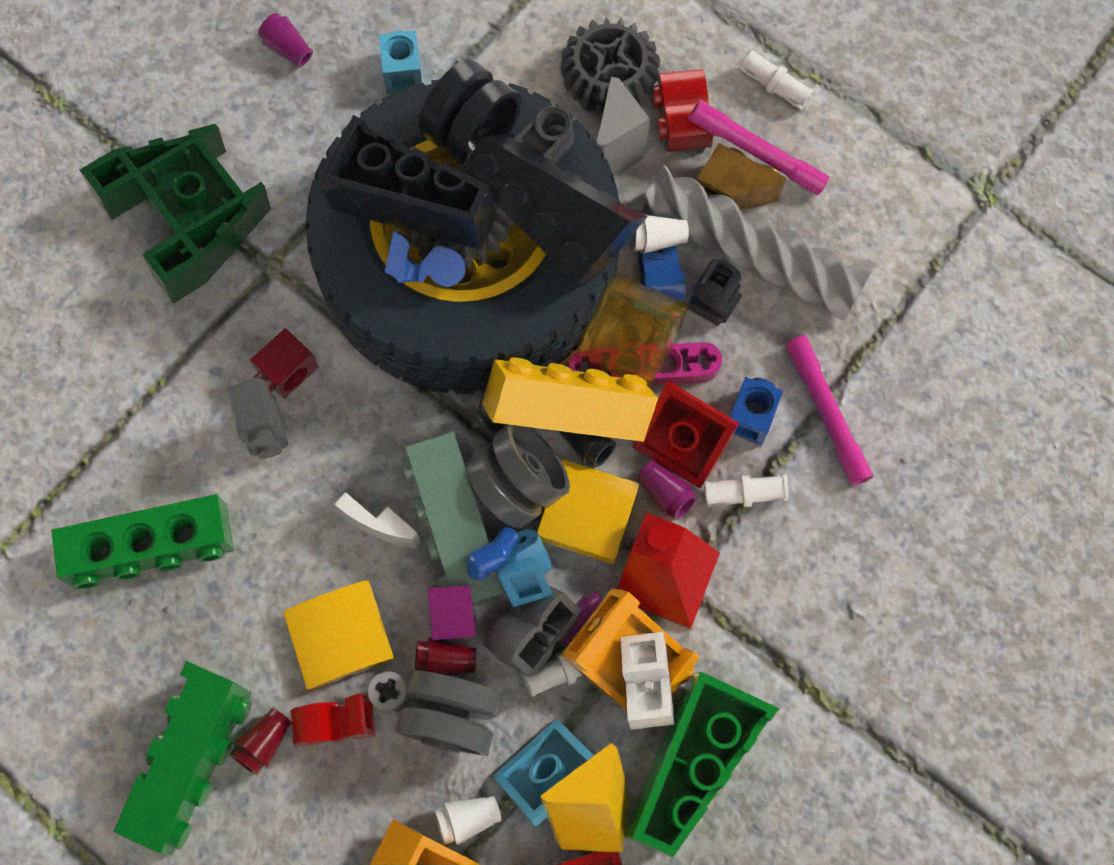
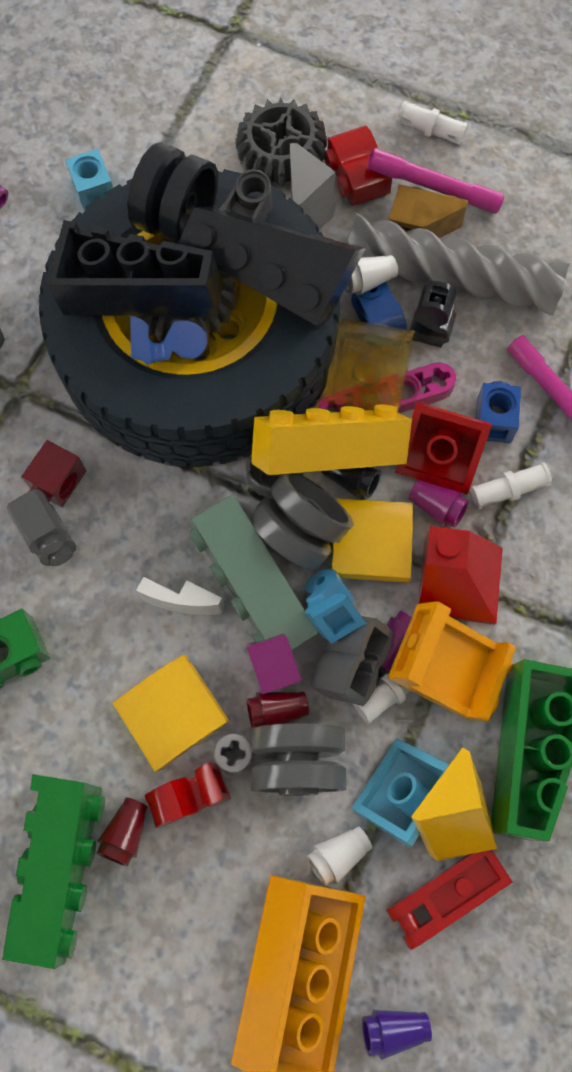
camera: 10 degrees left, 0 degrees up
blue arm [467,527,519,580] -> none
white slope [621,632,674,730] -> none

